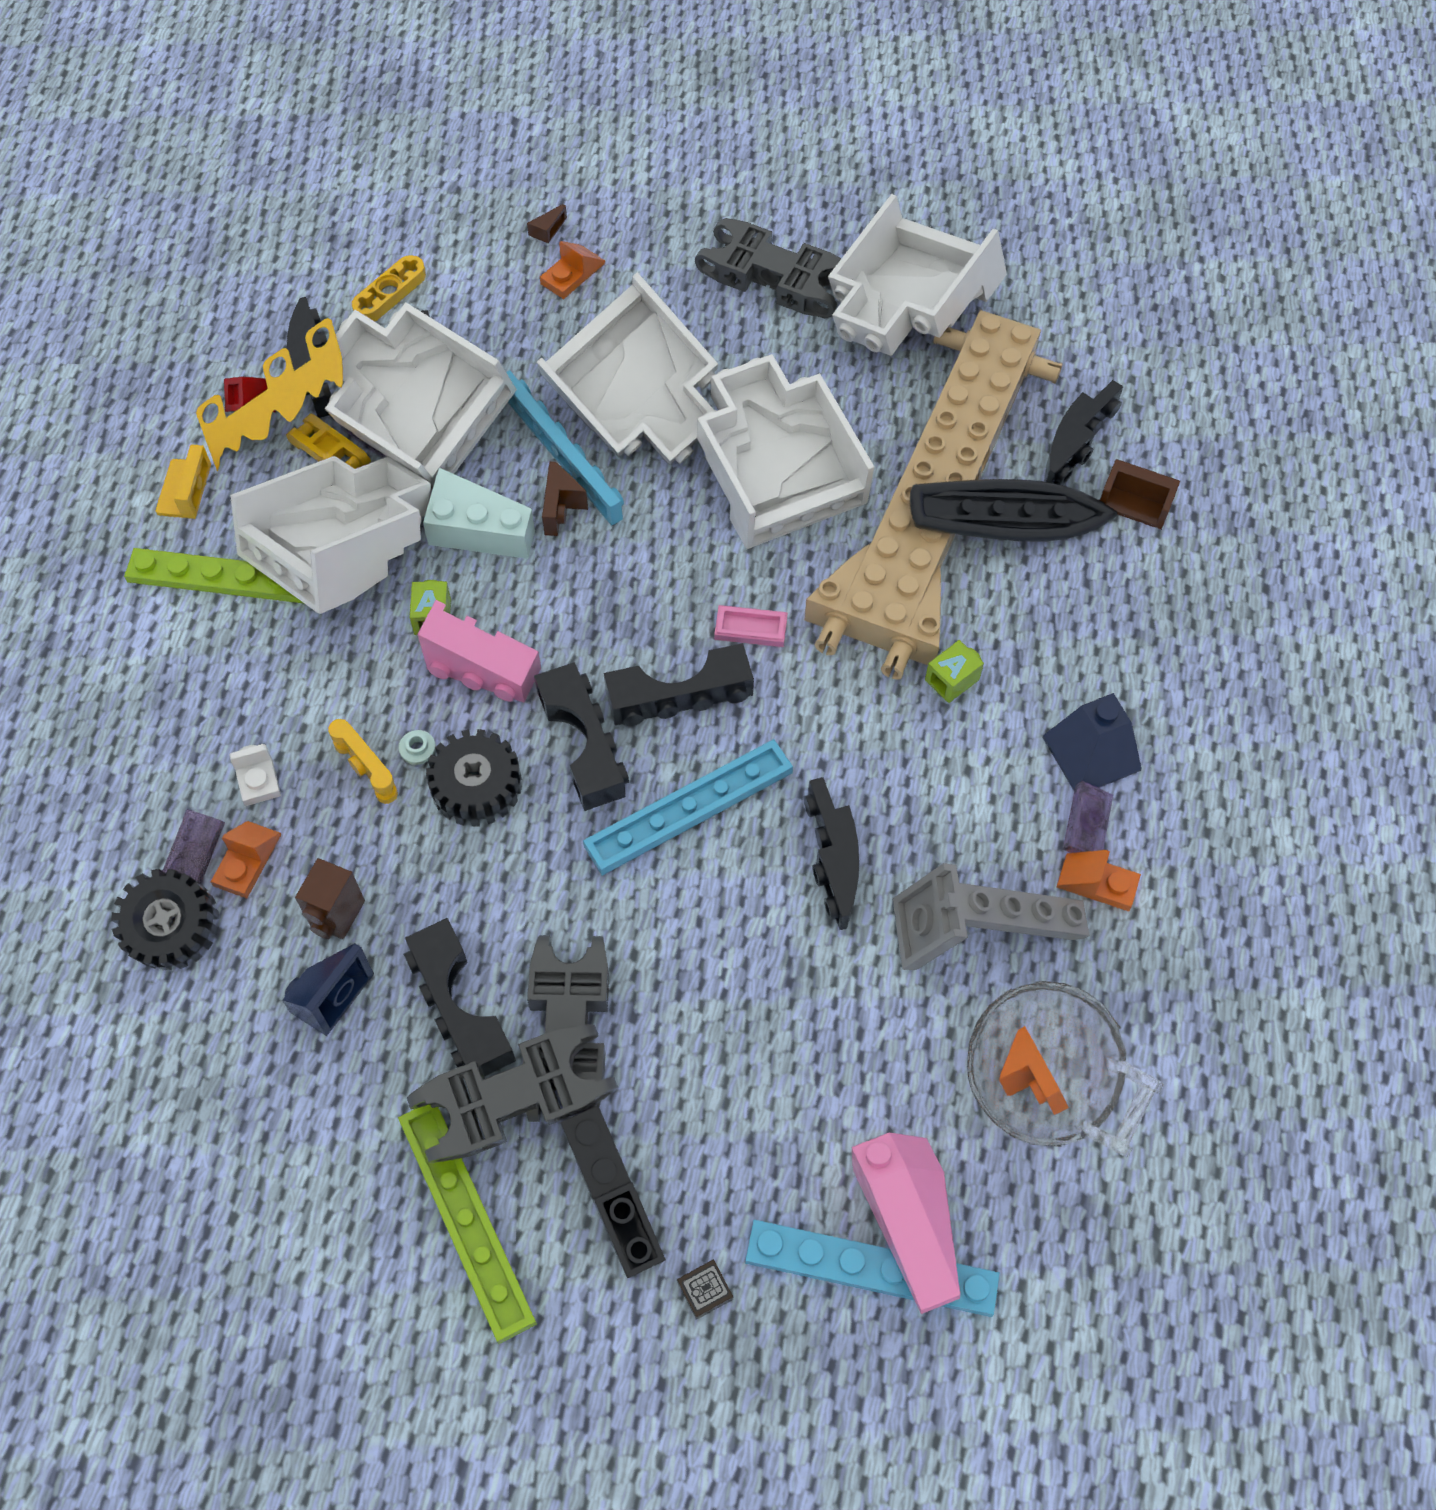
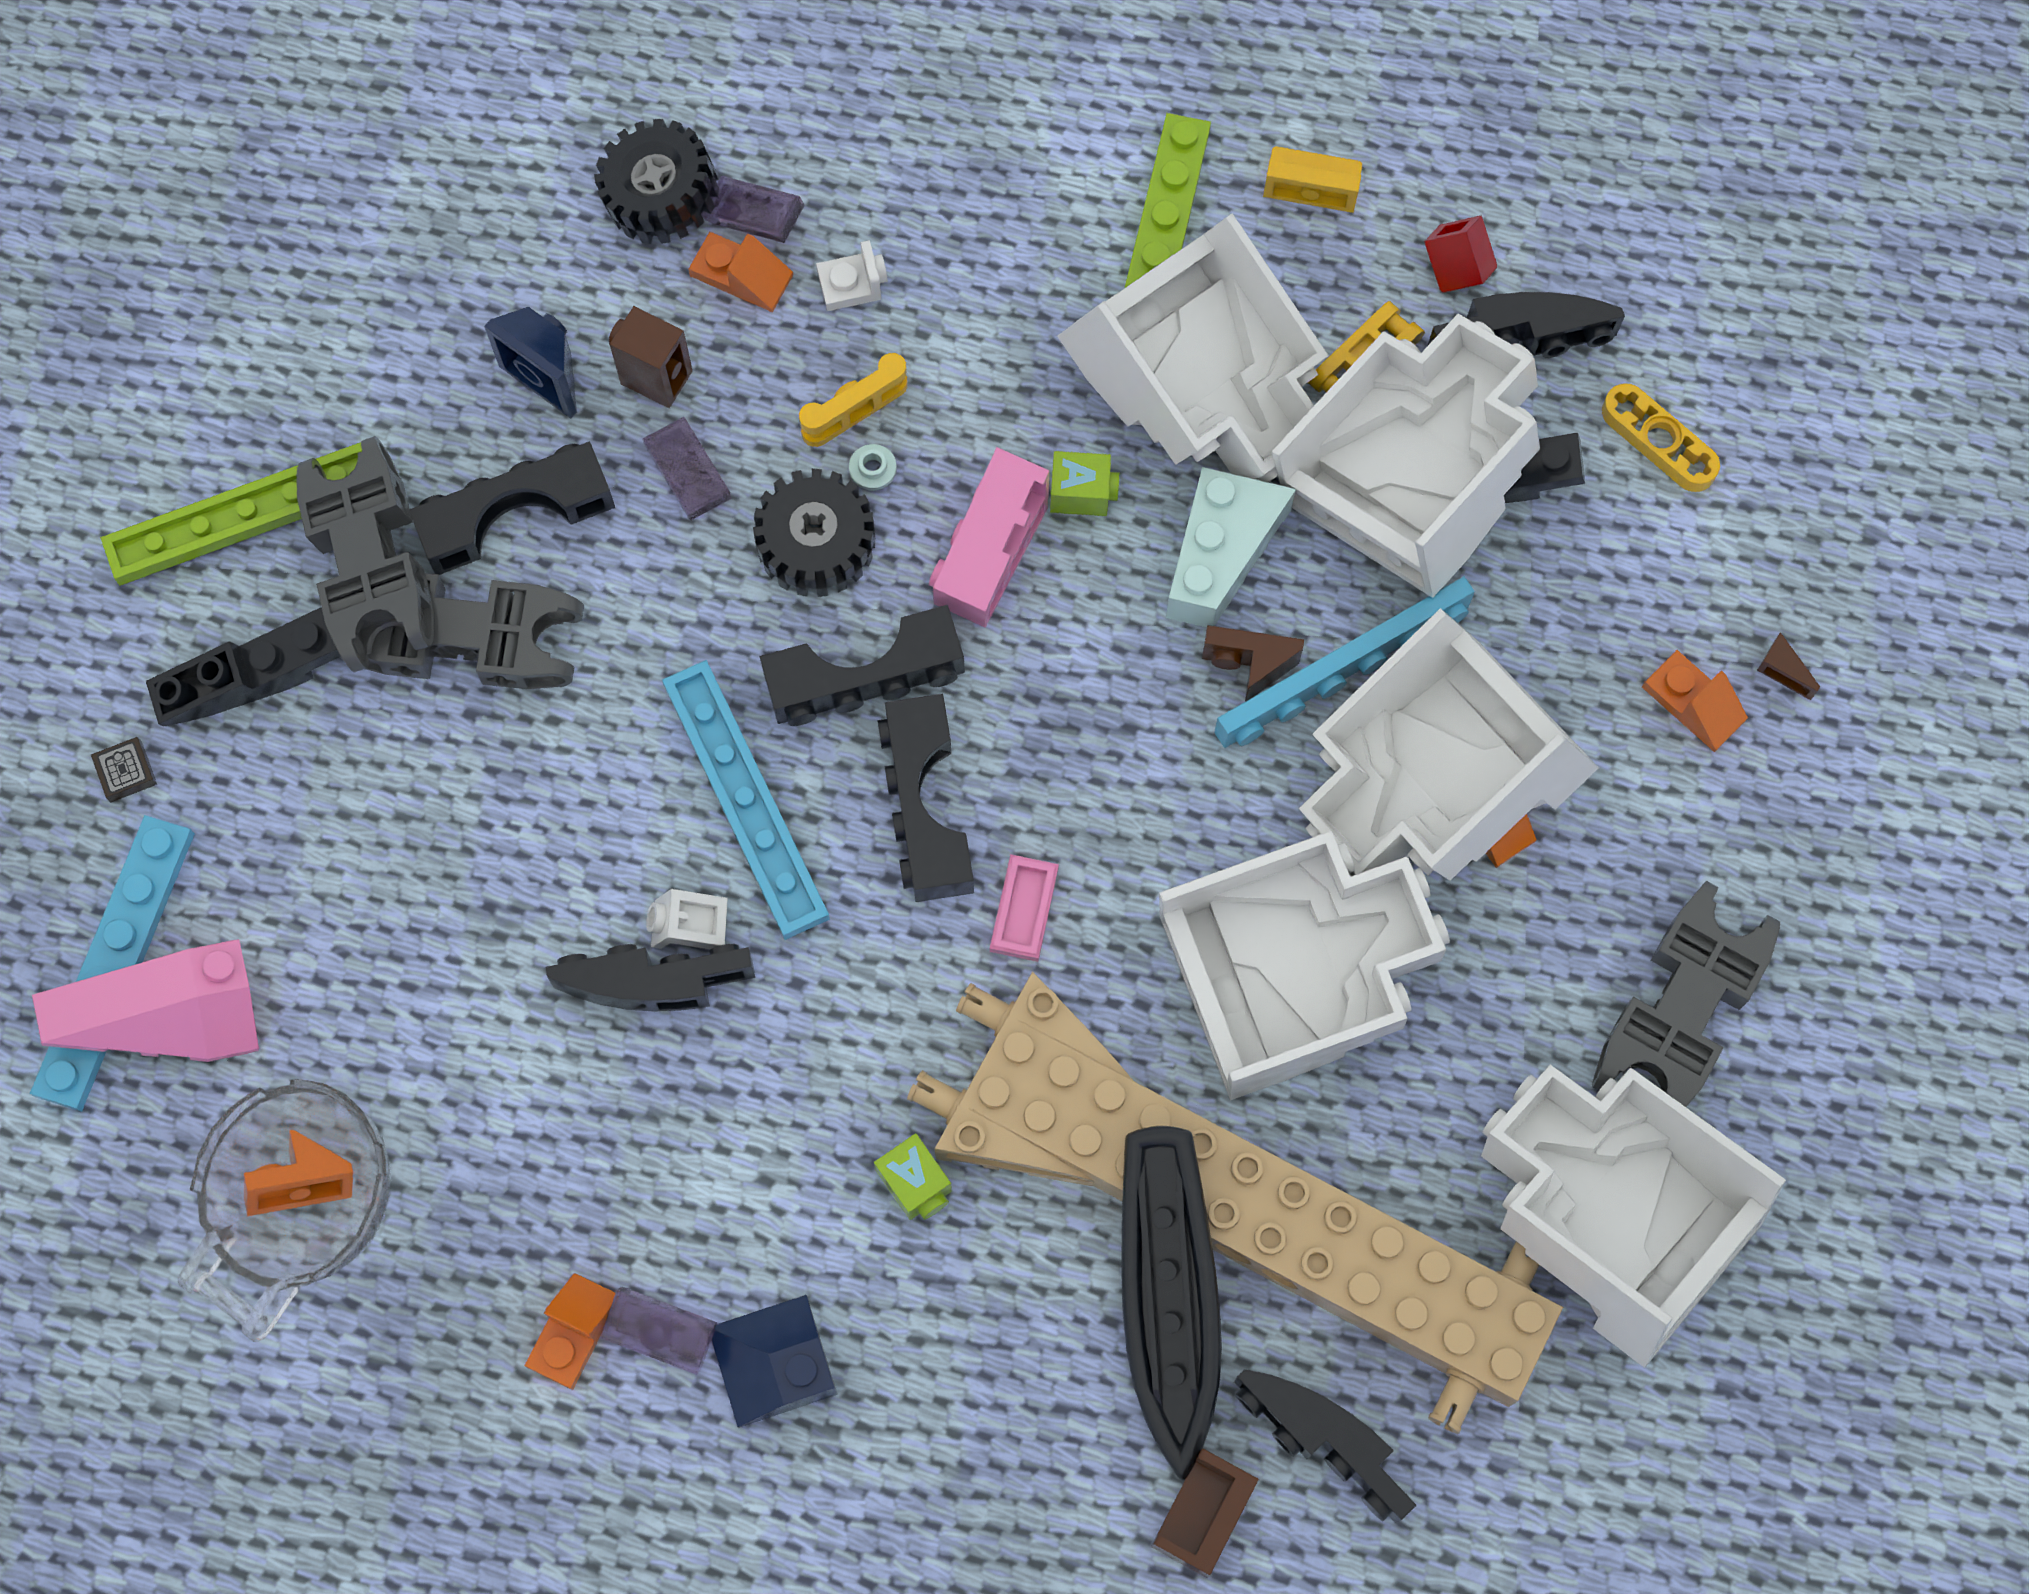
camera: 95 degrees right, 10 degrees up
yellow piece [196,318,343,471] -> none
light grey bracket [893,863,1090,970] -> none
none -> clear purple plate [643,417,732,521]
none -> white bracket [646,889,728,949]

